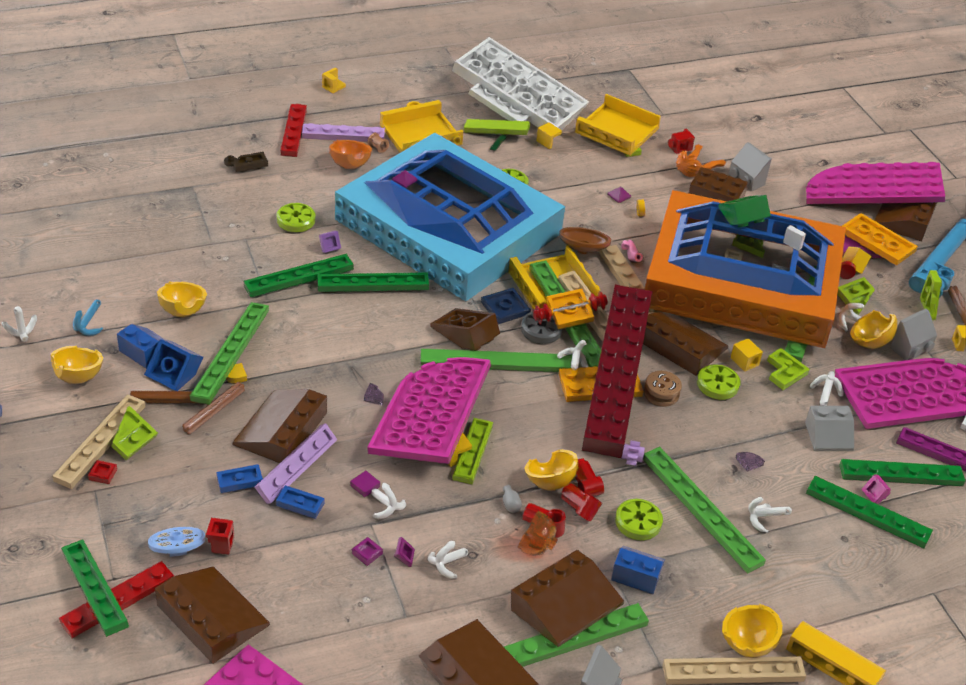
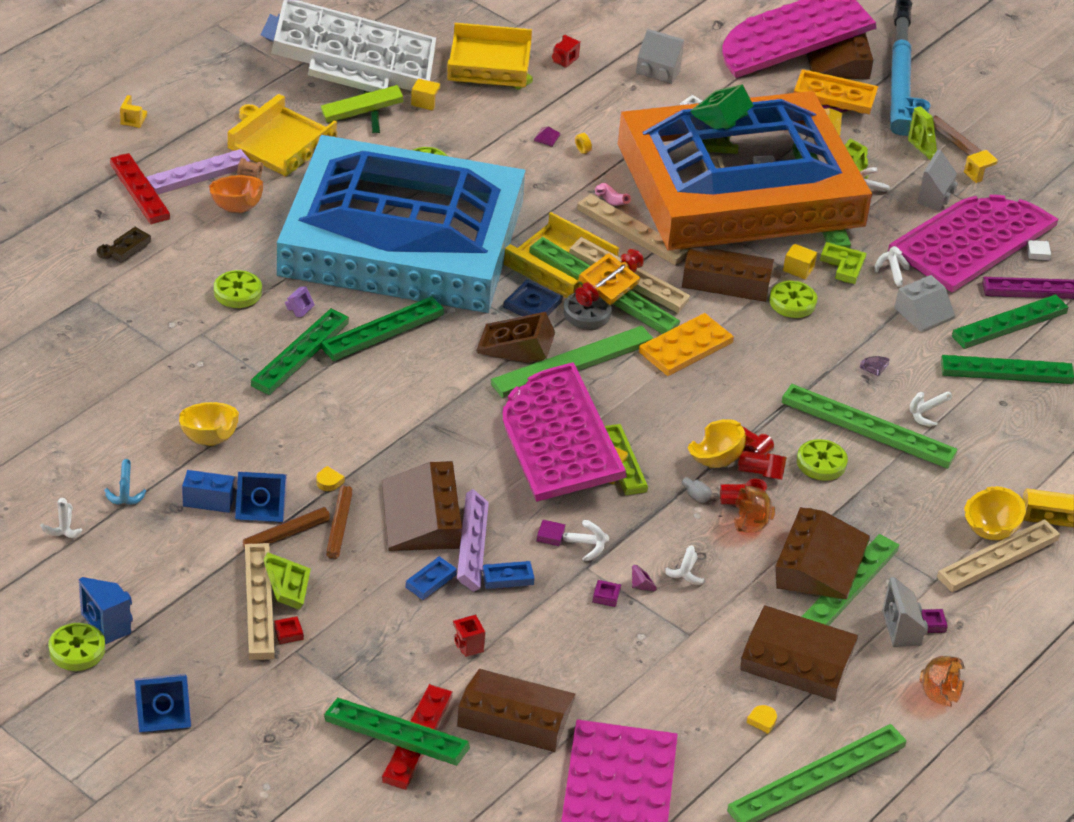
camera: 30 degrees left, 0 degrees up
yellow cylinder [51,345,103,384] -> none
light blue shield [148,527,205,557] -> none
bright green tile [190,302,269,405] -> none
clear purple tile [364,383,384,405] -> none
magenta slope [392,170,417,188] -> none
white piece [557,340,588,370] -> none
dark orange dish [559,227,611,254] -> none
dark red brick [582,284,652,459] -> none
blue slope [611,546,665,594] -> none
lavender gear [622,440,645,466] -> none
medium nougat head [644,370,682,407] -> none
orange hair [676,144,726,177] -> none
reddish brown brick [689,167,748,202] -> none
white tile [783,225,806,251] -> none
yellow cylinder [850,310,898,349] -> none
dark pink tile [861,475,891,504] -> none

